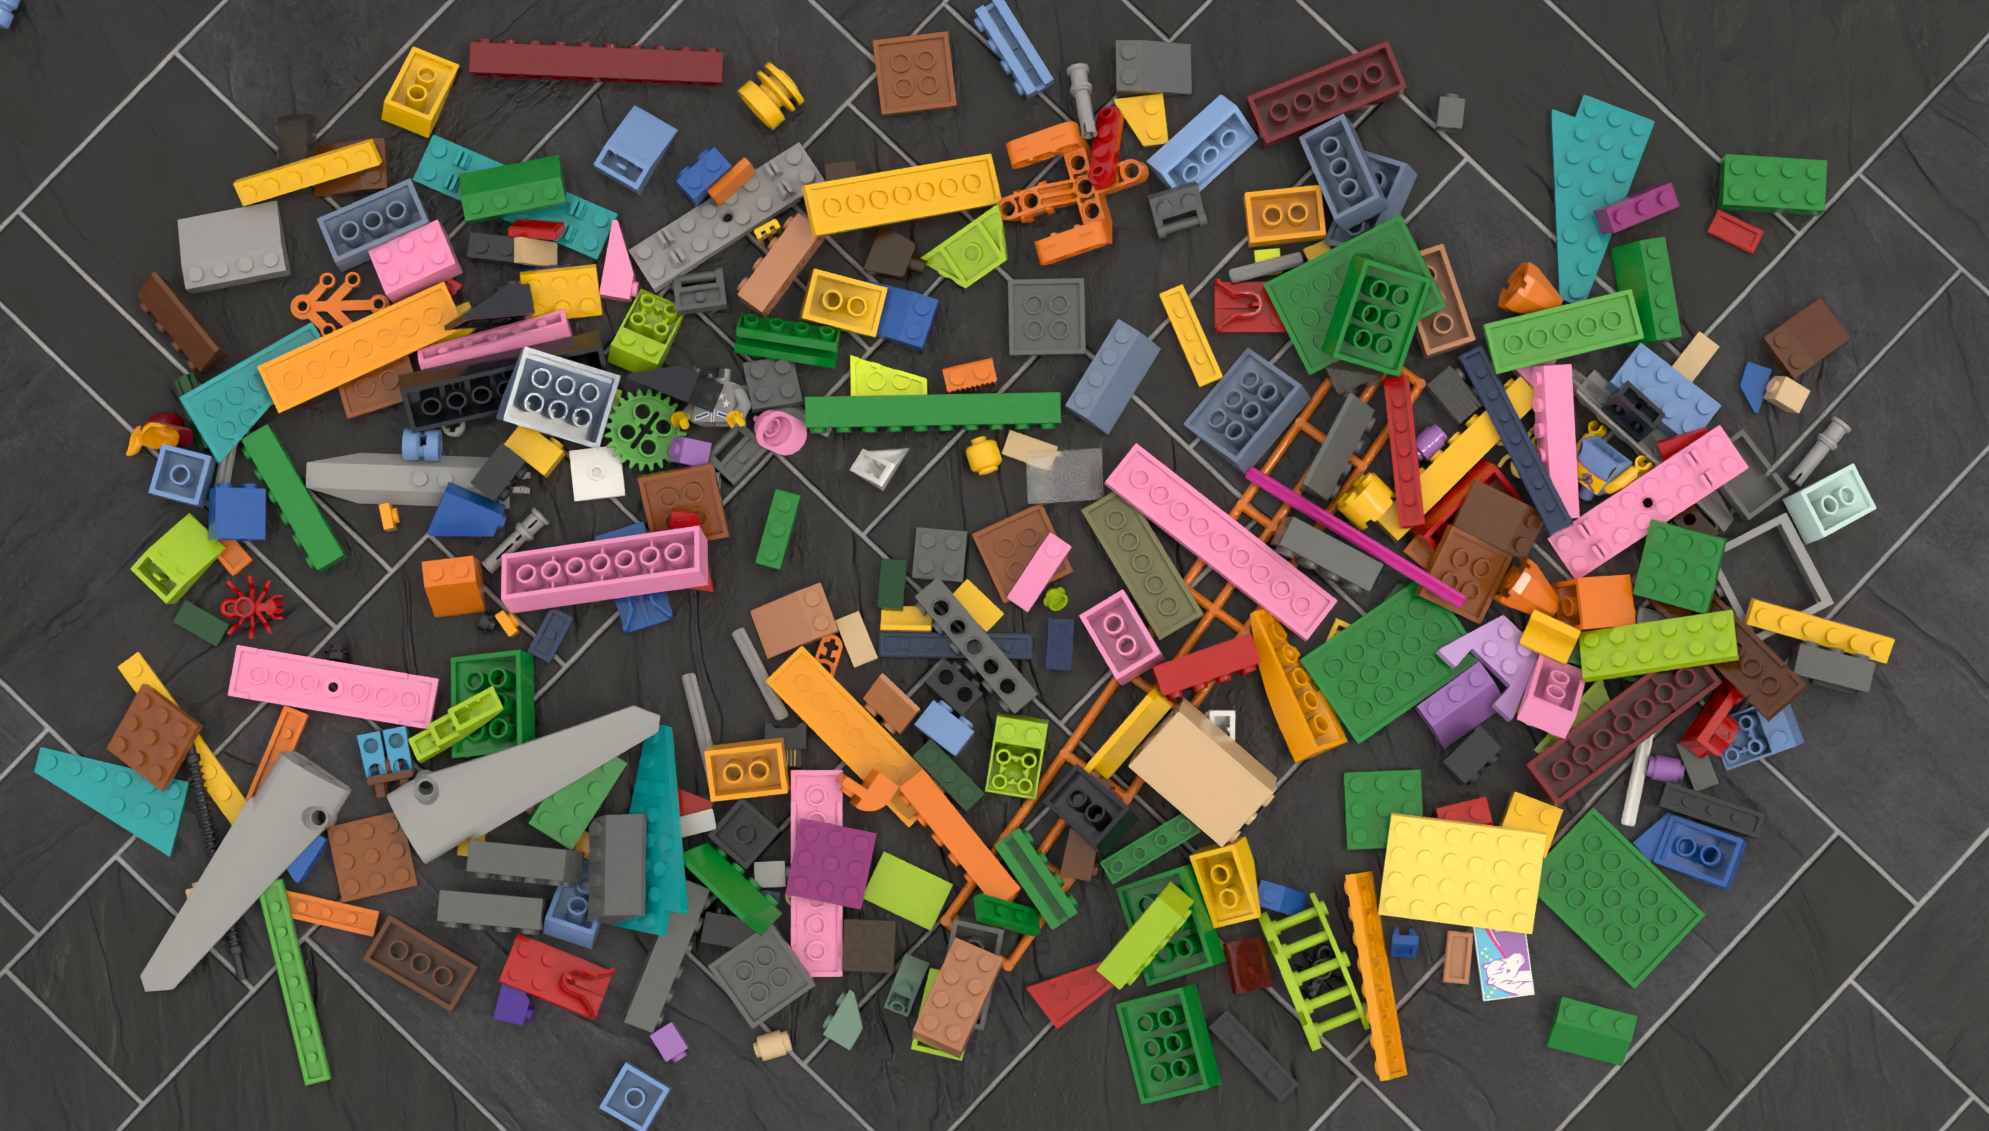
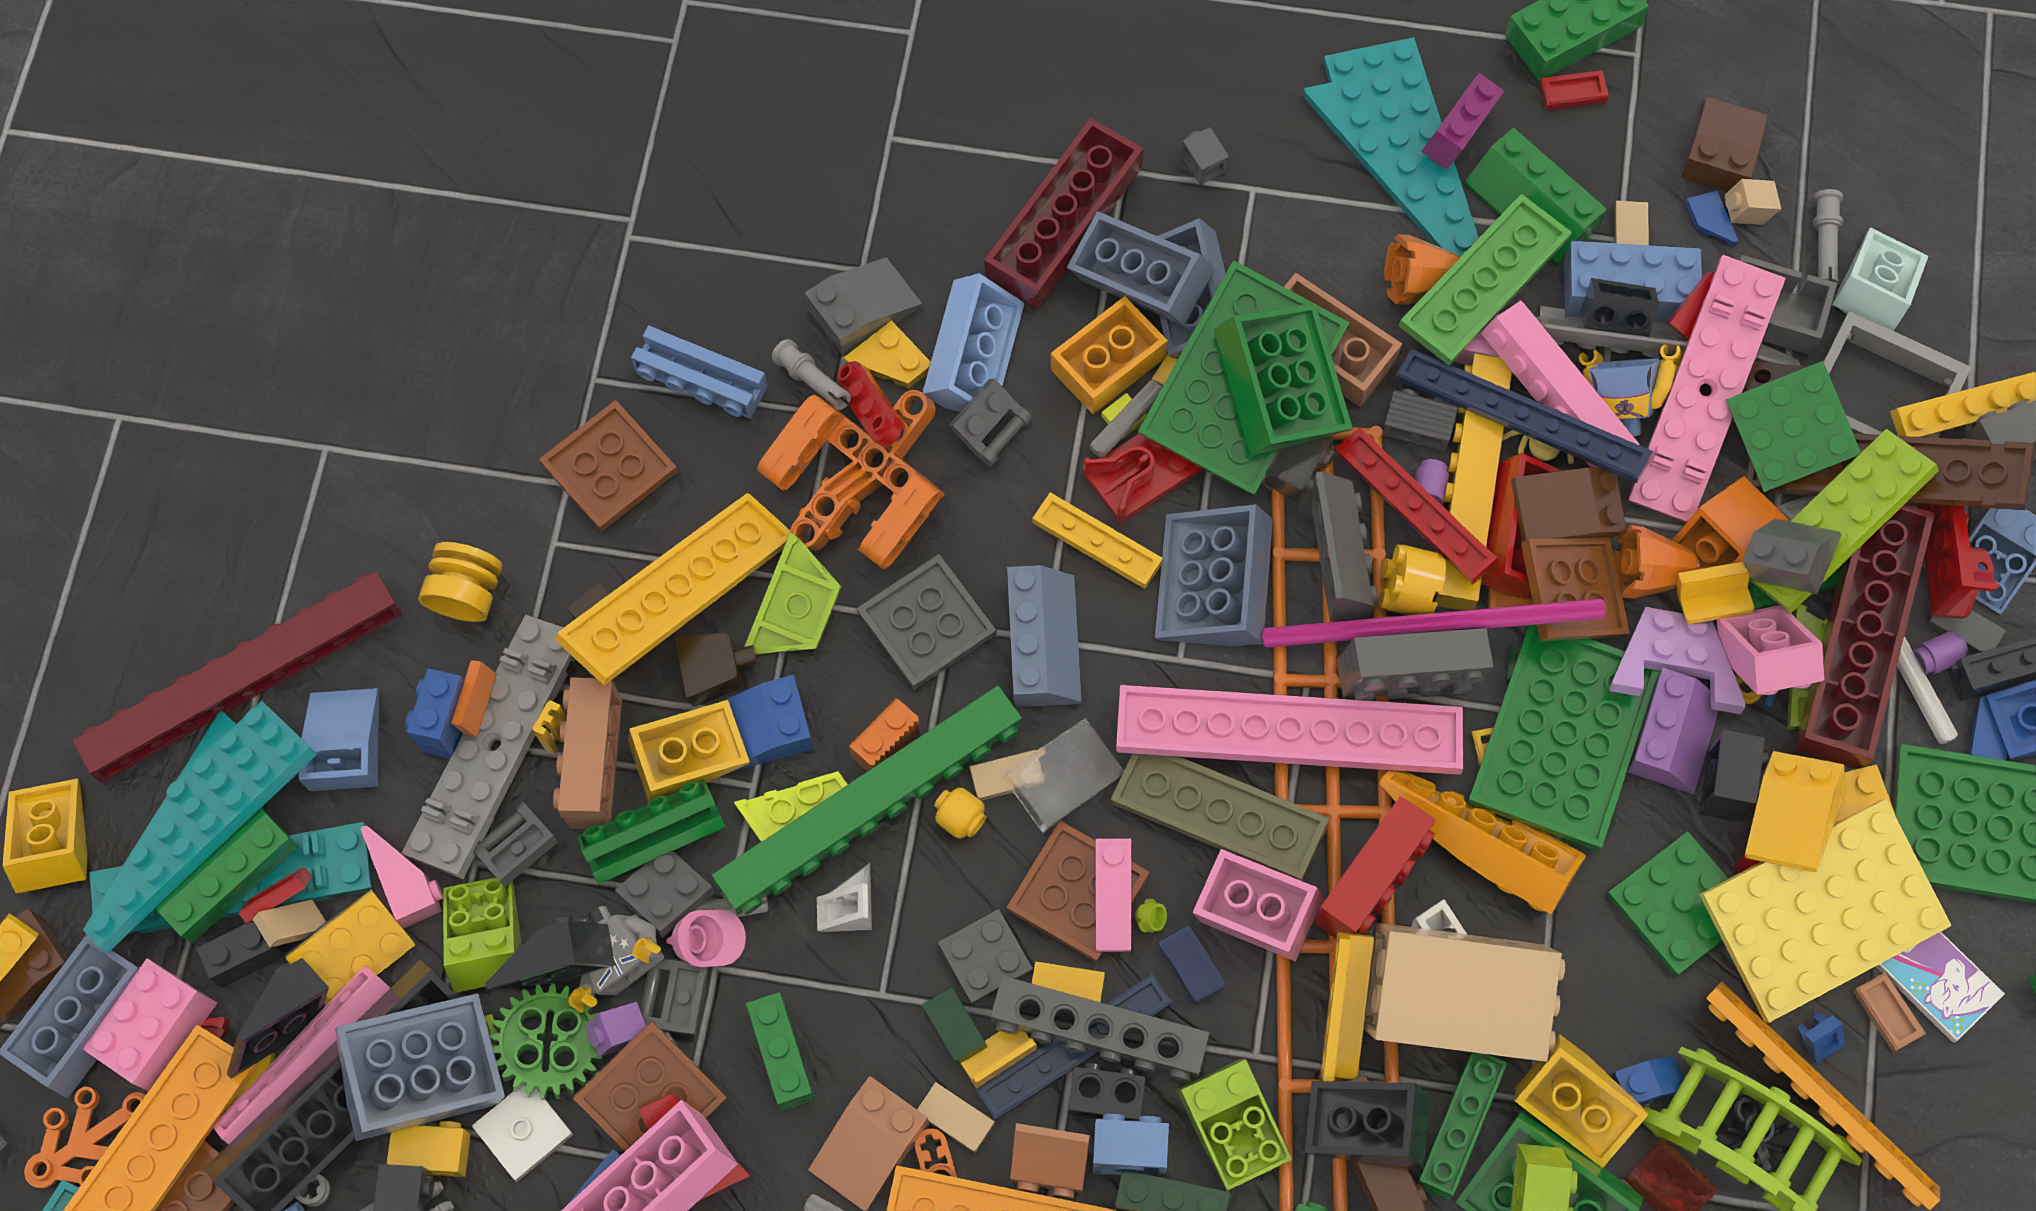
camera: 35 degrees left, 15 degrees down
none -> teal wing [83,701,317,954]
none -> dark grey slope [1742,519,1841,594]
none -> yellow slope [1745,751,1846,873]

